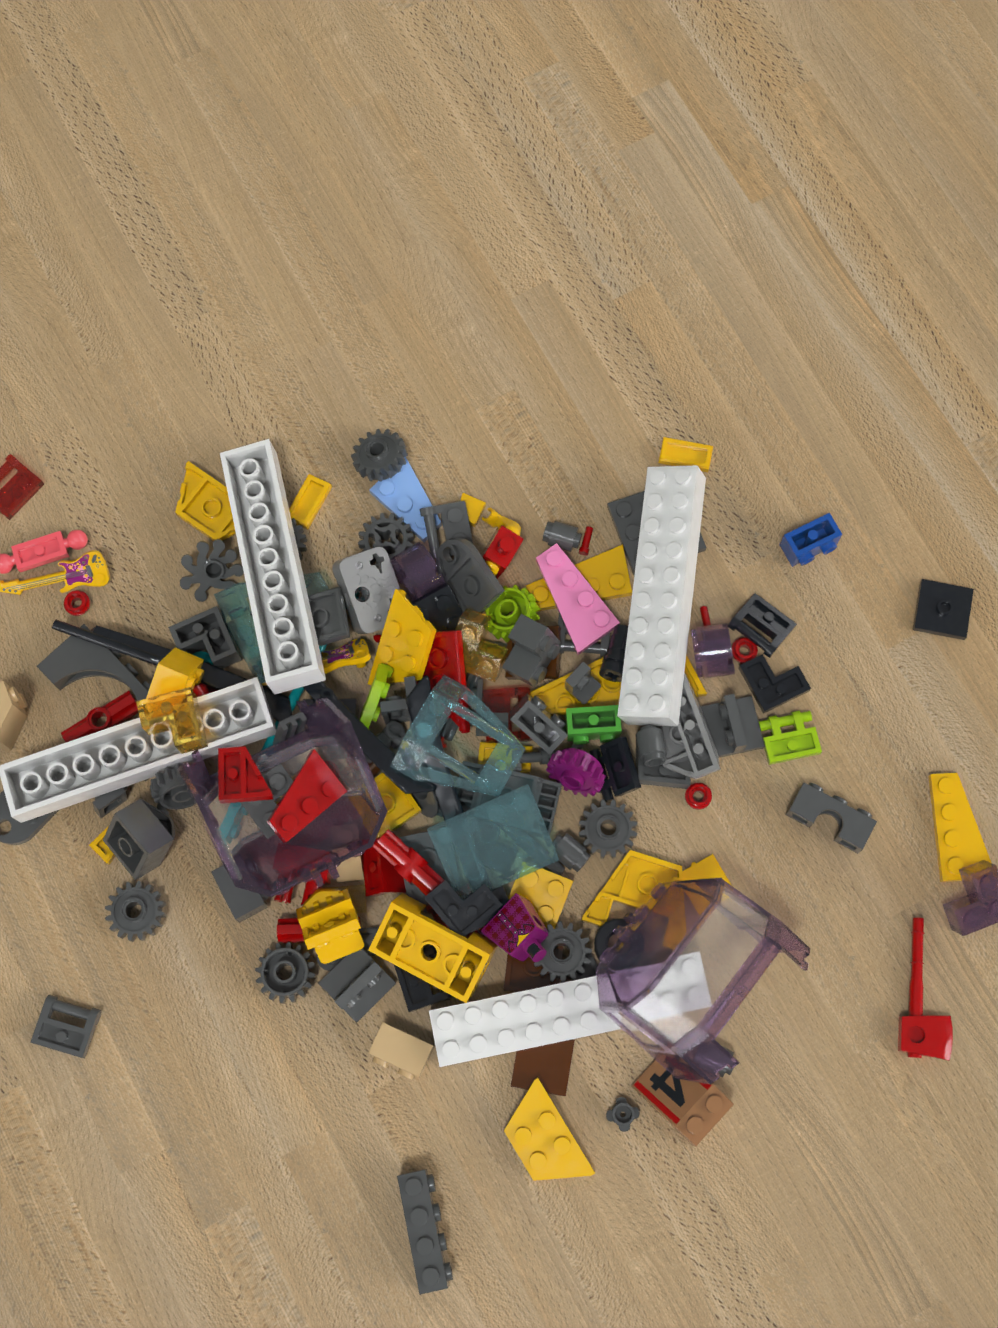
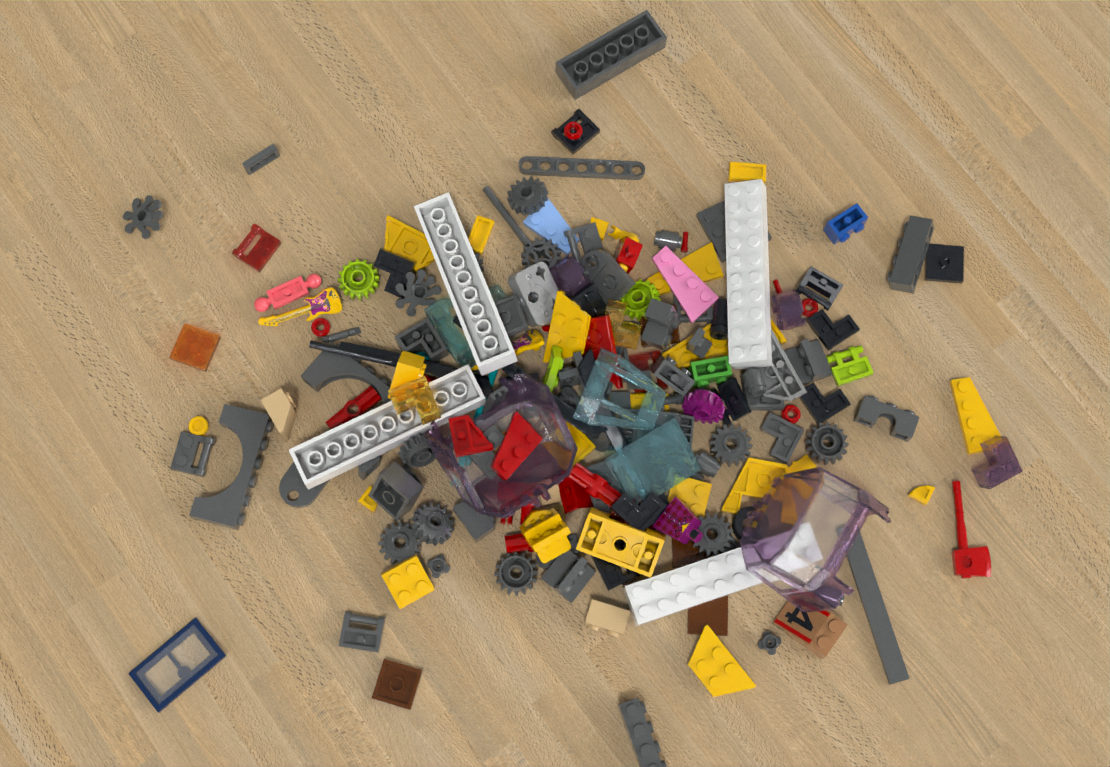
camera: 15 degrees left, 0 degrees up
none -> dark grey tile [242,144,280,175]
none -> dark grey wheel [321,327,361,344]
none -> lime gear [337,259,380,301]
none -> reddish brown tile [372,659,423,710]
none -> black plate [374,248,416,298]
none -> yellow plate [380,554,435,609]
none -> dark grey gear [411,502,455,546]
none -> dark grey plate [427,555,450,578]
none -> dark grey bar [483,186,530,247]
none -> dark grey beam [518,156,645,180]
none -> black plate [551,109,600,155]
none -> dark grey brick [555,10,667,100]
none -> red plate [564,122,582,140]
none -> dark grey tile [611,391,631,412]
none -> dark grey plate [761,412,804,465]
none -> black plate [799,382,851,425]
none -> dark grey gear [805,422,849,465]
none -> dark grey tile [838,526,910,685]
none -> dark grey brick [888,215,934,294]
none -> yellow tile [908,485,935,505]

